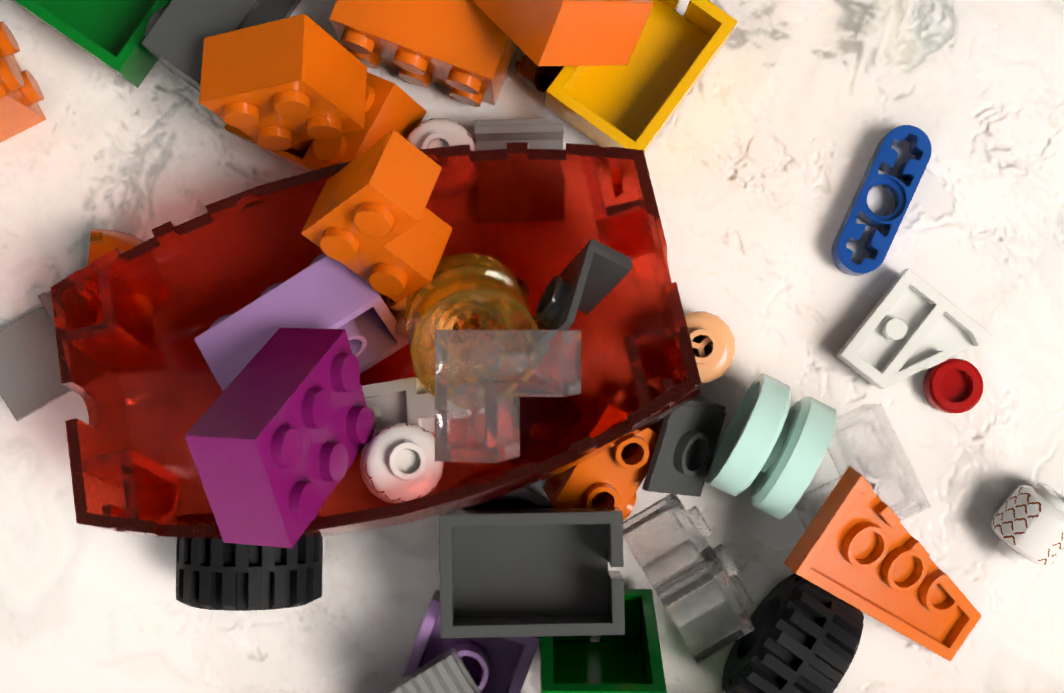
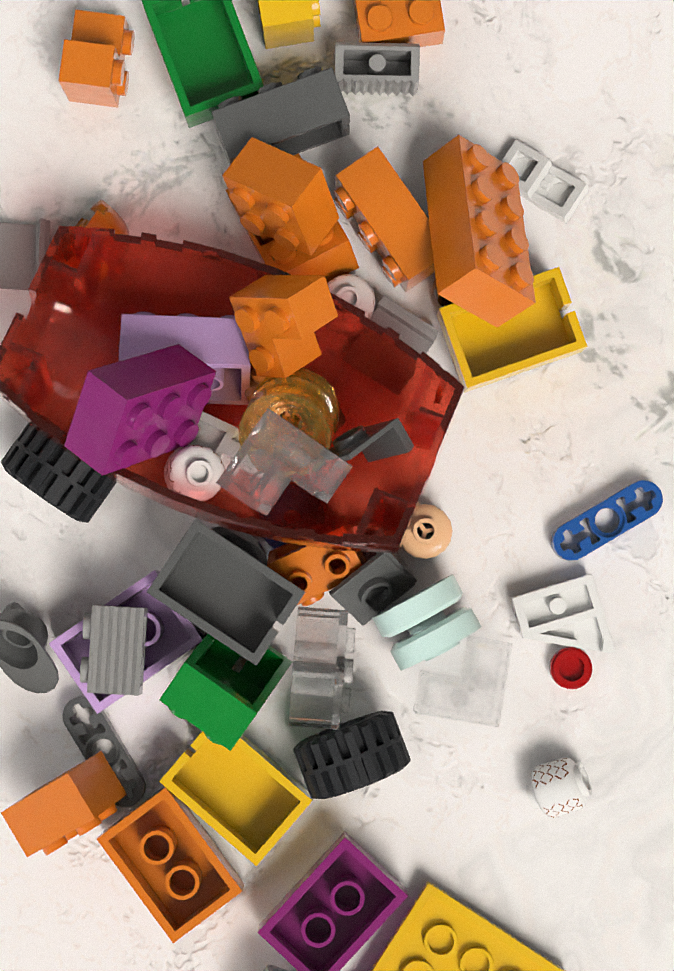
camera: 35 degrees right, 0 degrees up
orange wing [784,466,981,661] -> none

